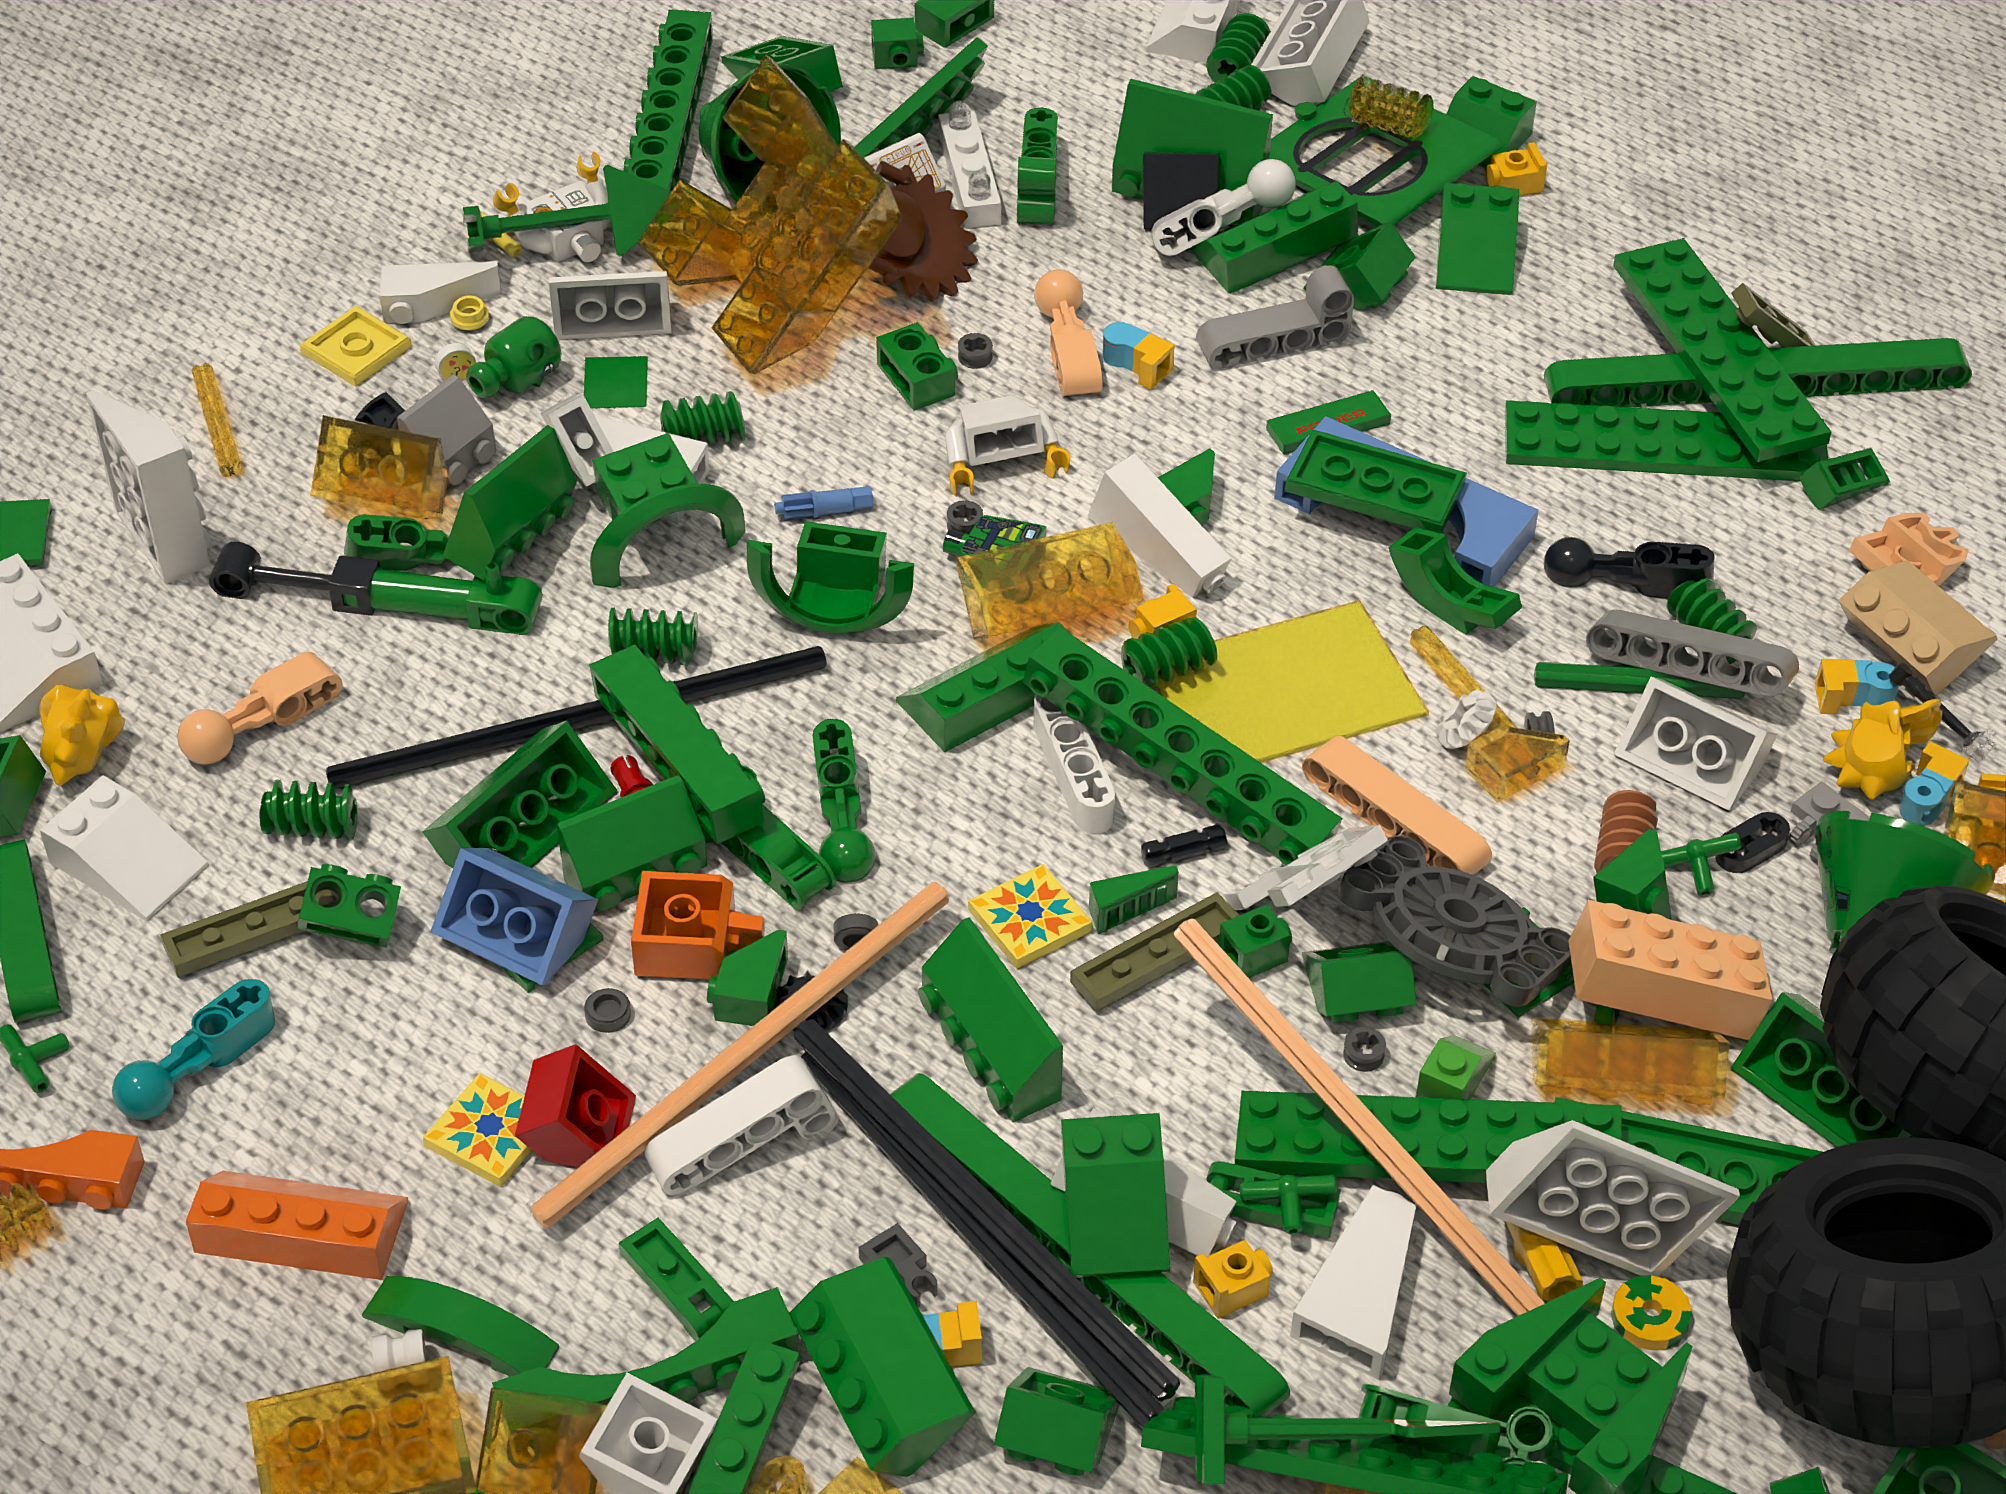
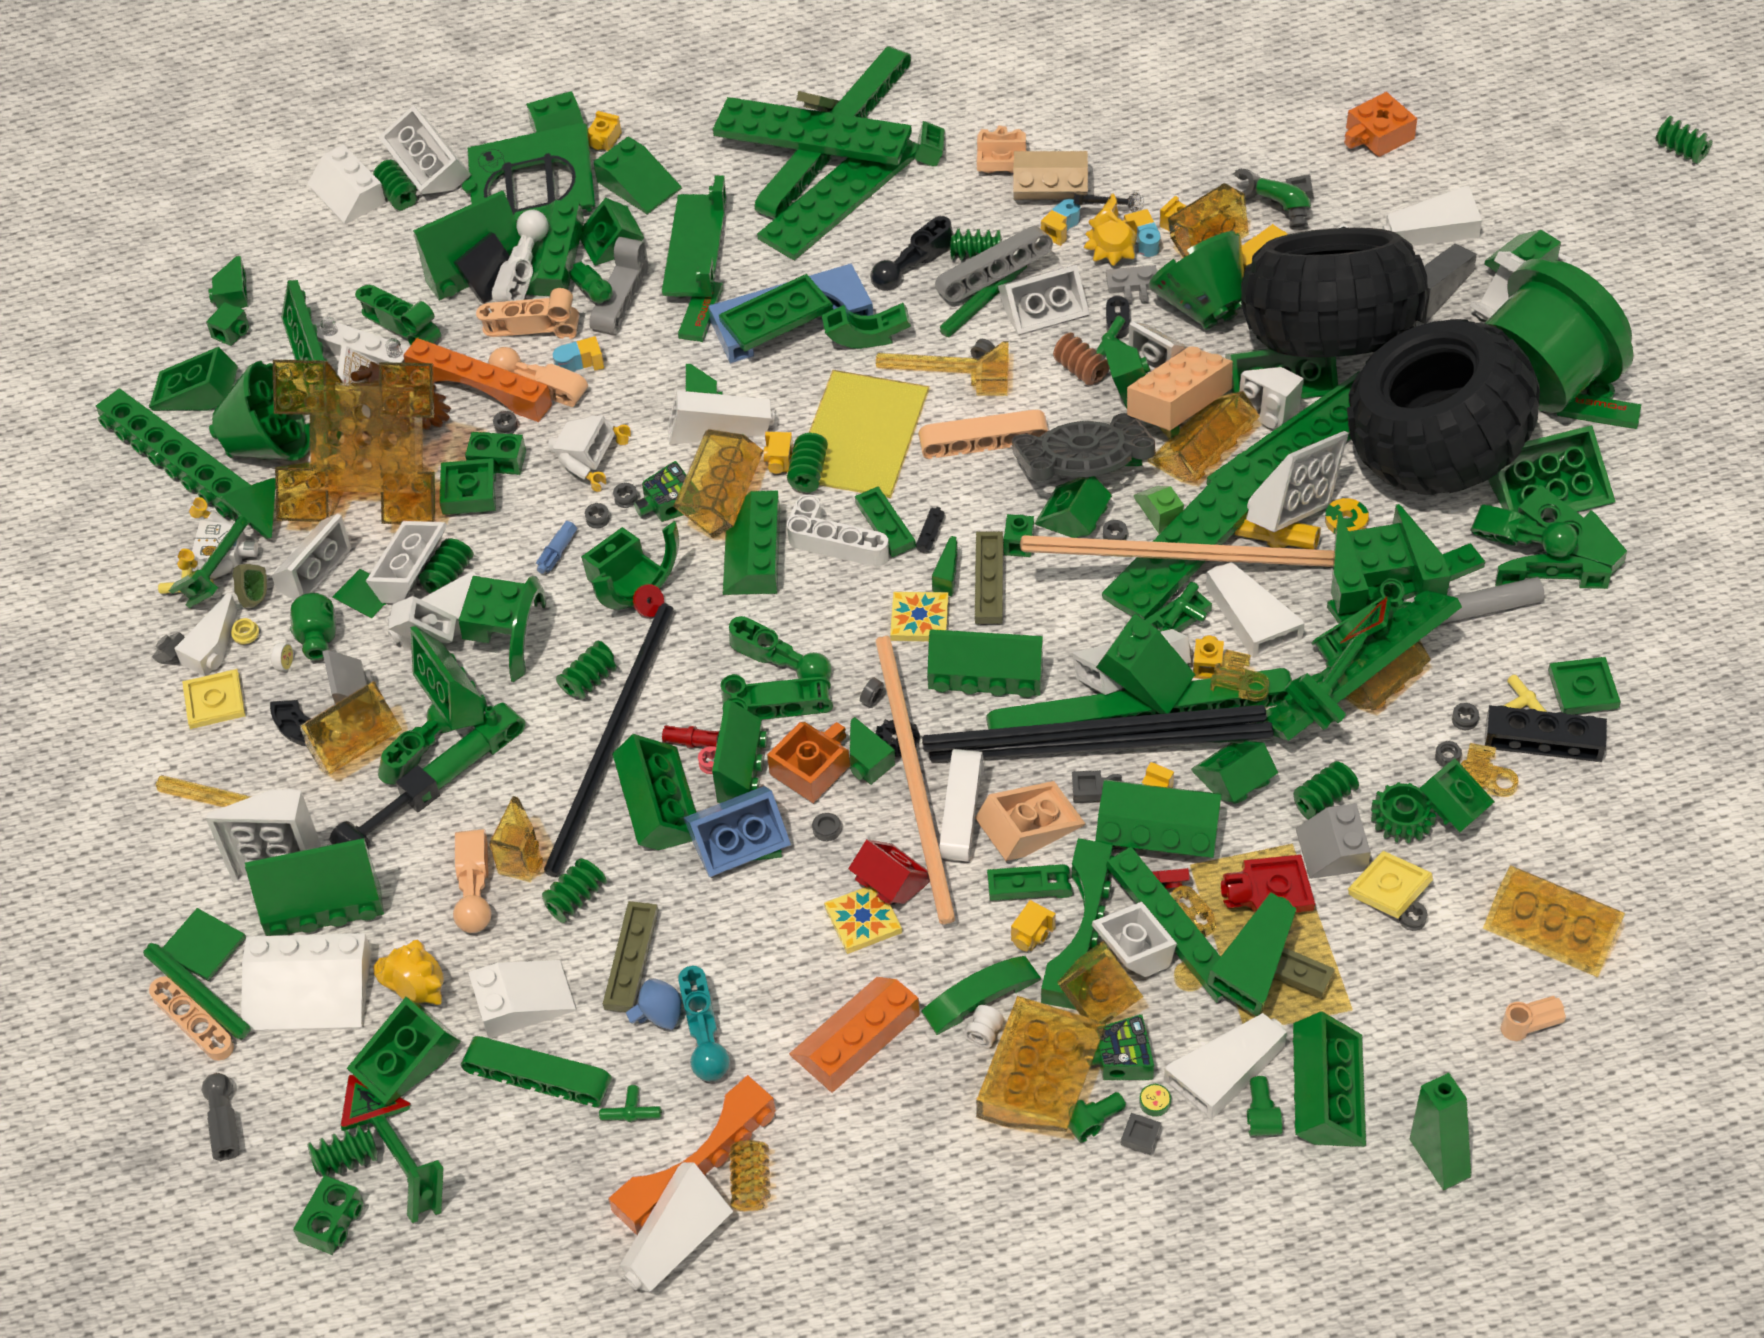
camera: 50 degrees left, 5 degrees up
green brick [297,864,401,948] -> none
green brick [589,644,765,844] -> none
green brick [1022,626,1343,865] -> none
green piece [1195,65,1272,111] -> none
white wing [1224,824,1388,910] -> none
clear yellow piece [1349,76,1434,139] -> none
white gear [1436,689,1496,749] -> none
none -> dark grey plate [152,632,185,663]
none -> rock [232,564,267,609]
none -> green slope [245,838,384,936]
none -> white slope [366,521,447,603]
none -> orange arch [403,338,552,422]
none -> green brick [439,458,496,515]
none -> light nougat piece [476,288,580,339]
none -> clear yellow slope [489,796,543,882]
none -> green piece [569,262,613,304]
none -> dark grey bush [585,503,610,529]
none -> medium blue piece [626,978,682,1030]
none -> red wheel [633,584,664,617]
none -> green bracket [662,175,727,297]
none -> green plate [855,486,916,557]
none -> light nougat slope [975,781,1085,861]
none -> yellow brick [1011,900,1056,952]
none -> white slope [1129,321,1188,371]
none -> red plate [1152,868,1190,888]
none -> clear yellow piece [1210,649,1270,701]
none -> white slope [1237,367,1304,430]

